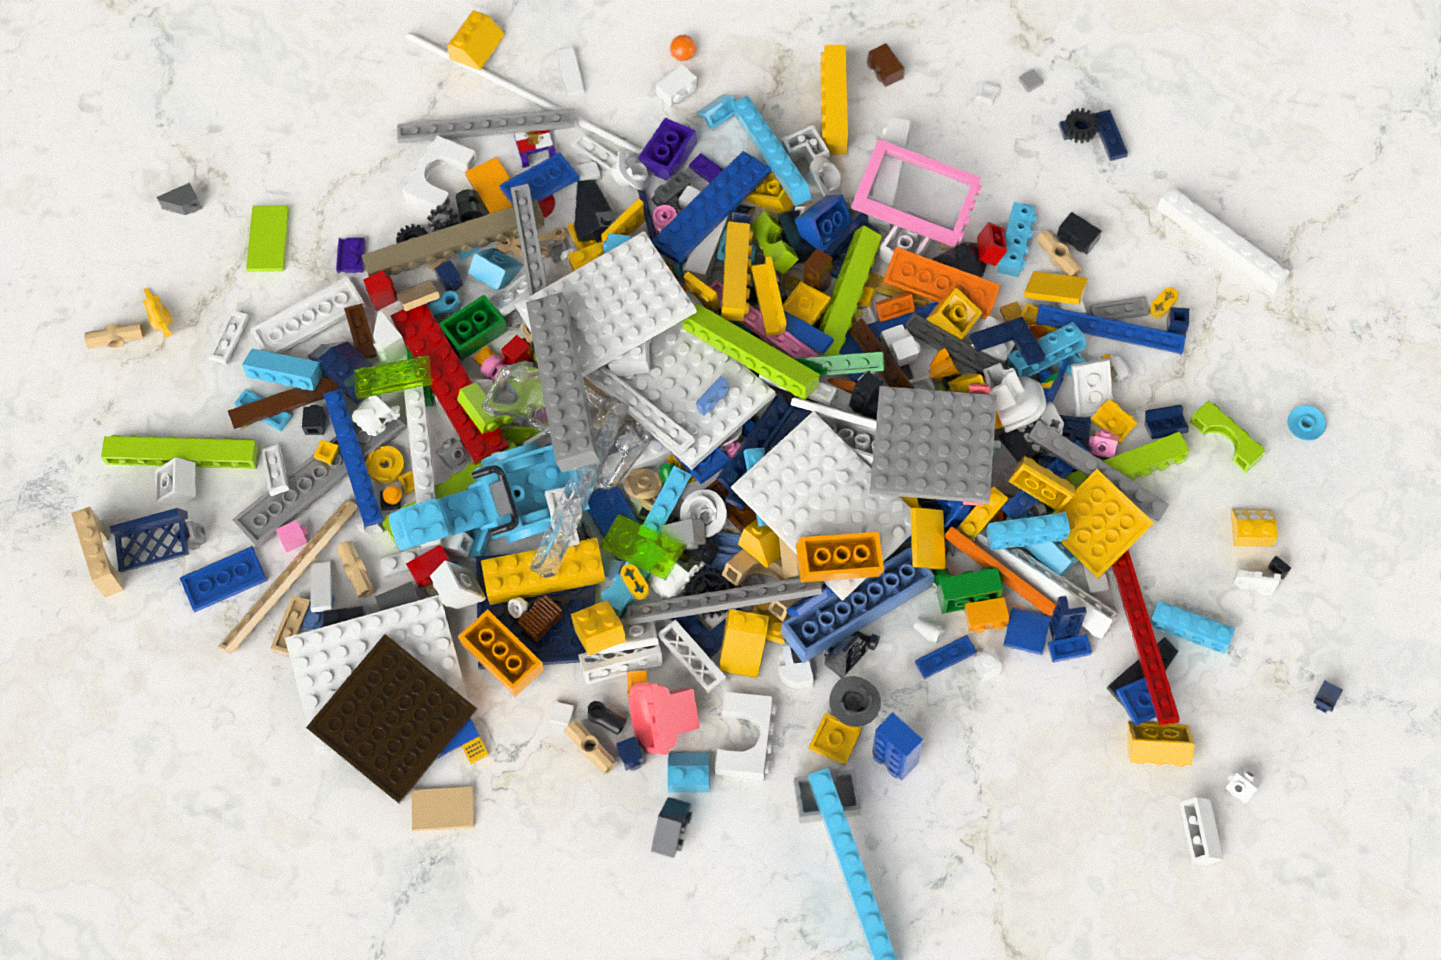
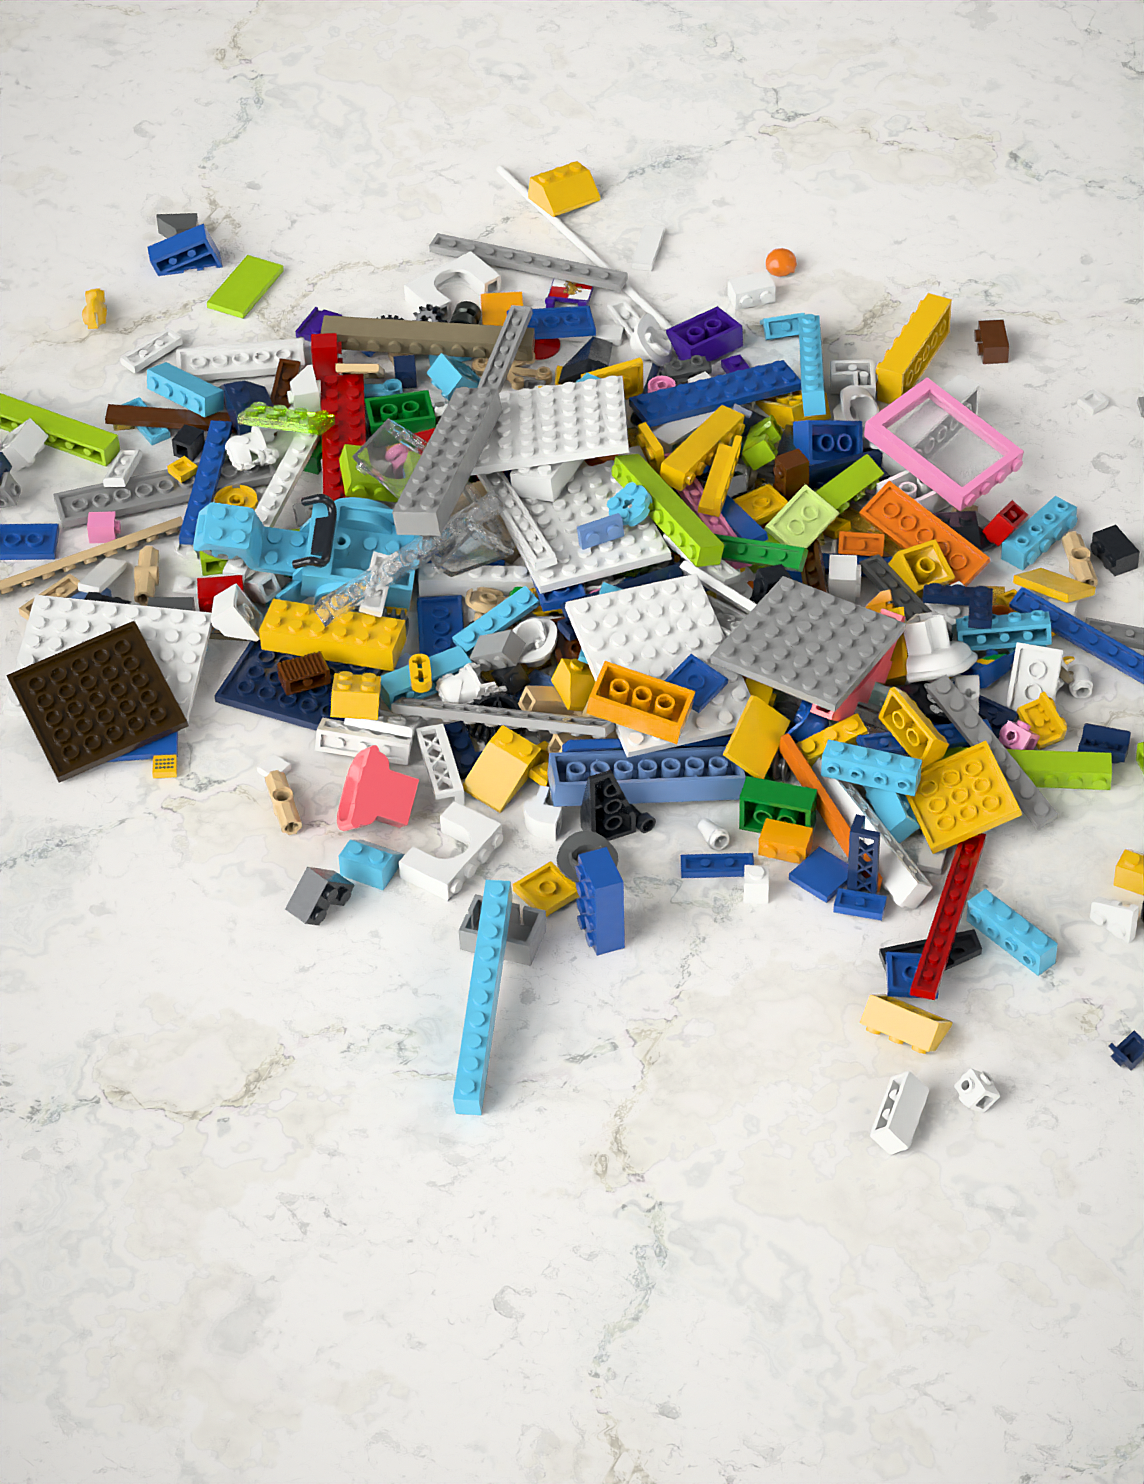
camera: 25 degrees right, 20 degrees down
tan piece [84,322,144,349] -> none
tan tile [412,786,474,832] -> none
light orange brick [458,609,544,697] -> none
white tile [508,597,529,618] -> none
black piece [588,701,627,736] -> none
clear neon green tile [599,514,685,581] -> none
dark blue brick [616,736,645,771] -> none
none -> blue wedge [147,223,223,276]
none -> medium azure plate [607,482,652,527]
none -> blue tile [664,654,728,713]
none -> yellowish green tile [764,484,839,549]

